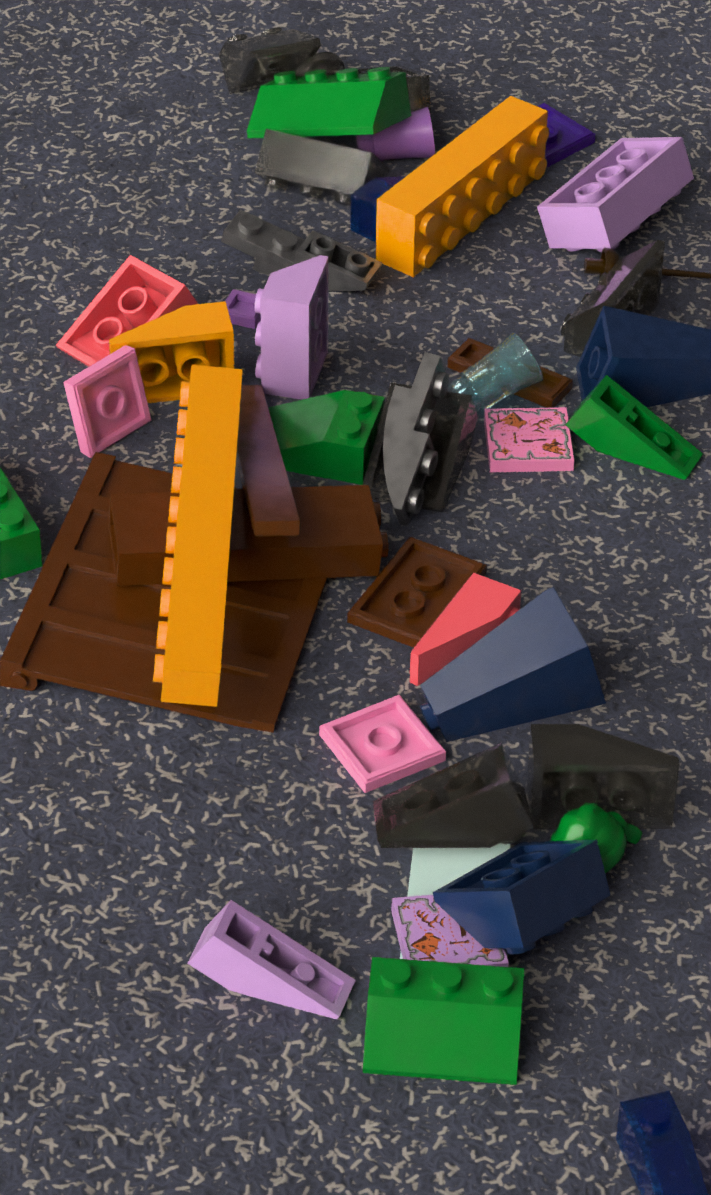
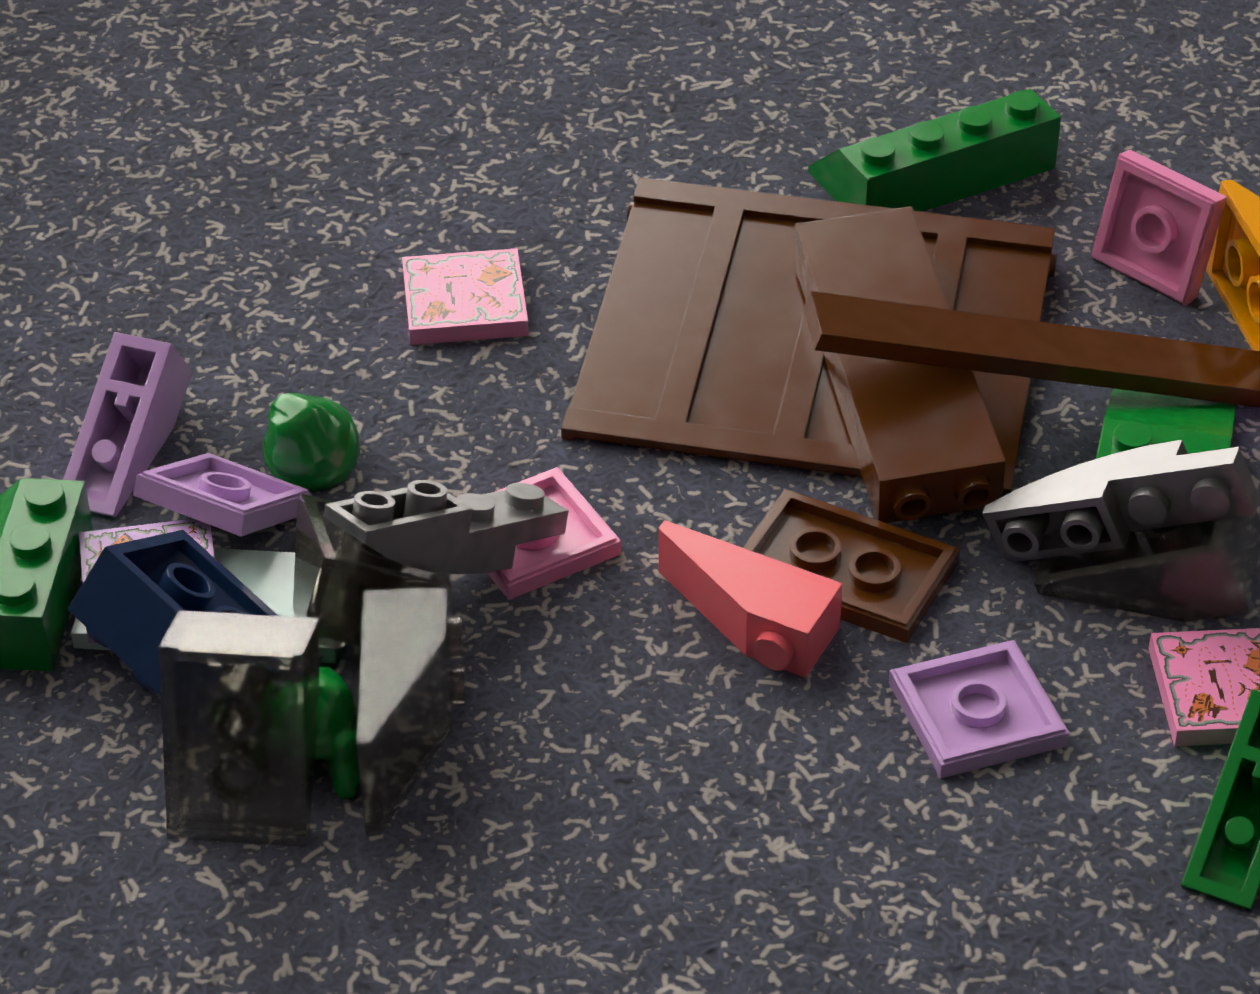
camera: 90 degrees right, 0 degrees up
light orange brick [153,365,243,707] -> none
dark blue slope [420,587,606,742] -> none
none -> lavender tile [133,453,312,536]
none -> clear smoke slope [159,610,320,847]
none -> green hat [262,393,361,493]
none -> flat silver slope [324,480,569,575]
none -> bright pink tile [402,248,529,345]
none -> lavender tile [889,640,1070,779]

